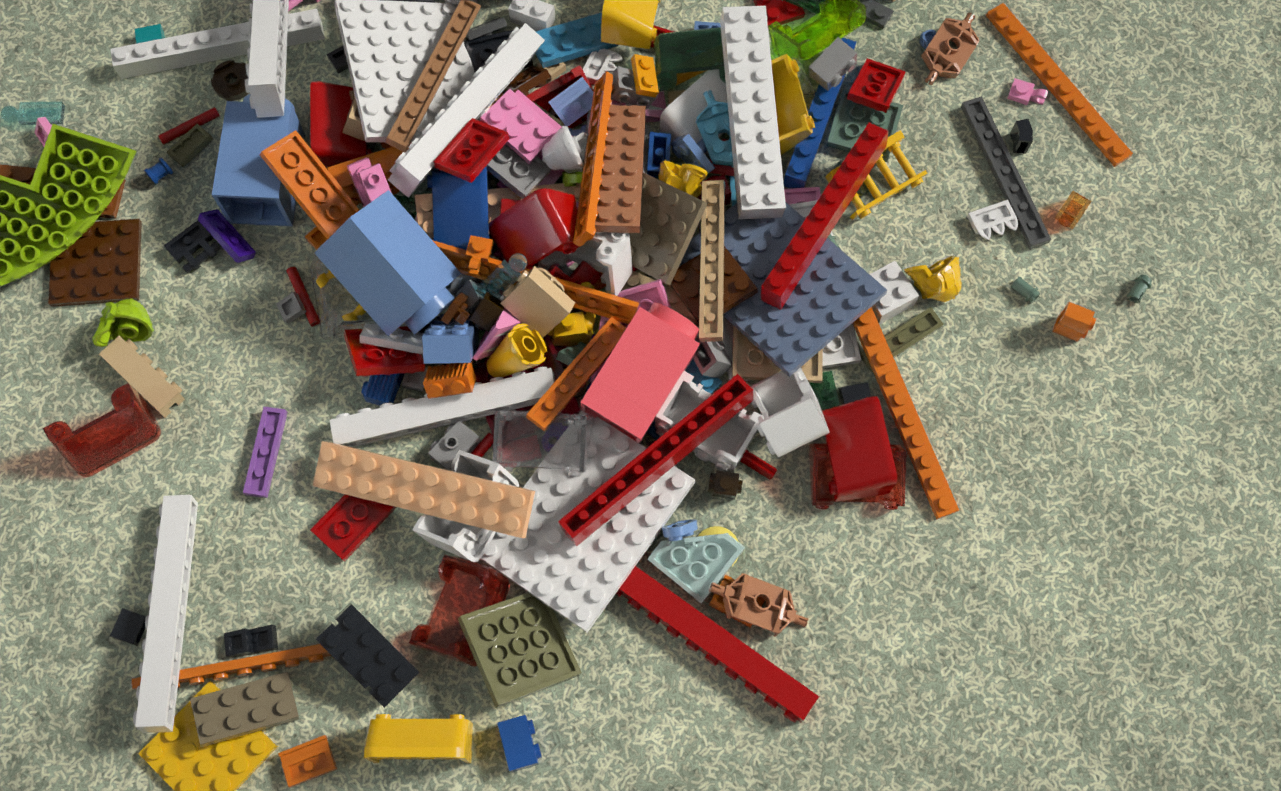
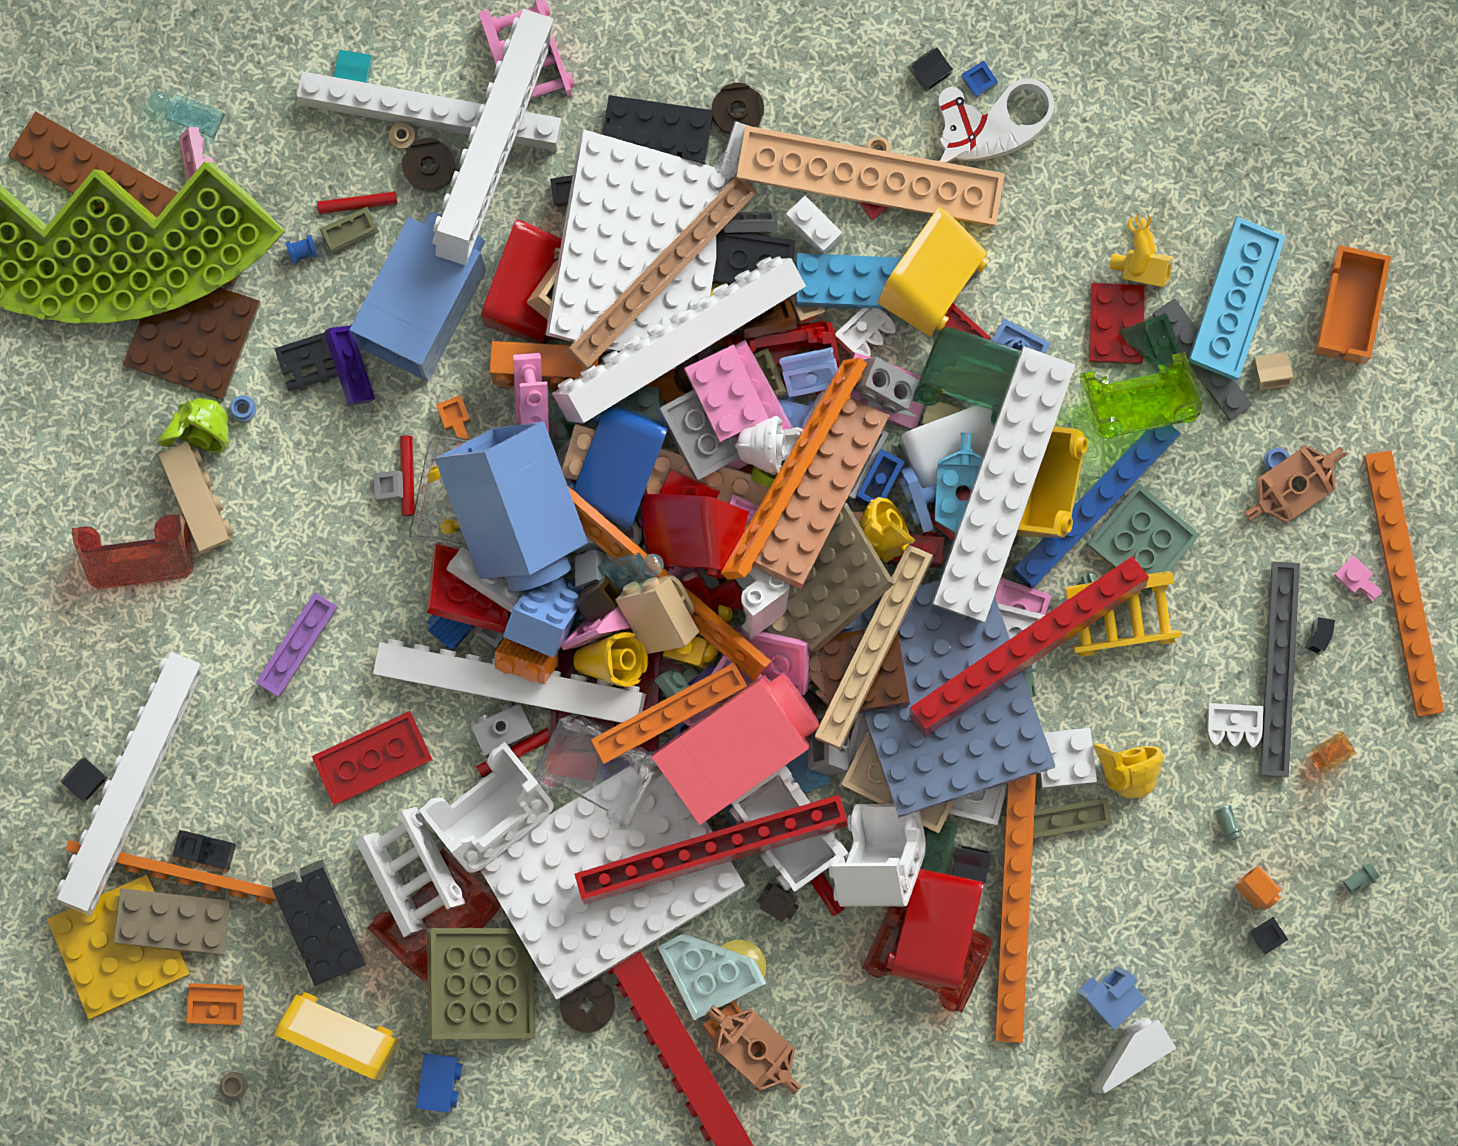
camera: 25 degrees right, 10 degrees up
orange plate [260,130,359,240] -> none
light nougat plate [313,441,535,538] -> none
red plate [433,118,510,183] -> none
reddish brown plate [441,292,470,325] -> none
orange plate [465,235,493,276] -> none
light orange plate [631,54,659,98] -> none
medium blue plate [662,519,698,541] -> none
light grey brick [809,37,857,91] -> none
red plate [847,58,906,113] -> none
none -> medium blue plate [229,395,256,422]
none -> white fence [355,807,465,937]
none -> tan plate [389,123,415,149]
none -> dark brown plate [560,979,615,1033]
none -> medium blue plate [1076,966,1146,1030]
none -> white slope [1091,1018,1176,1094]
none -> black plate [1249,917,1288,955]

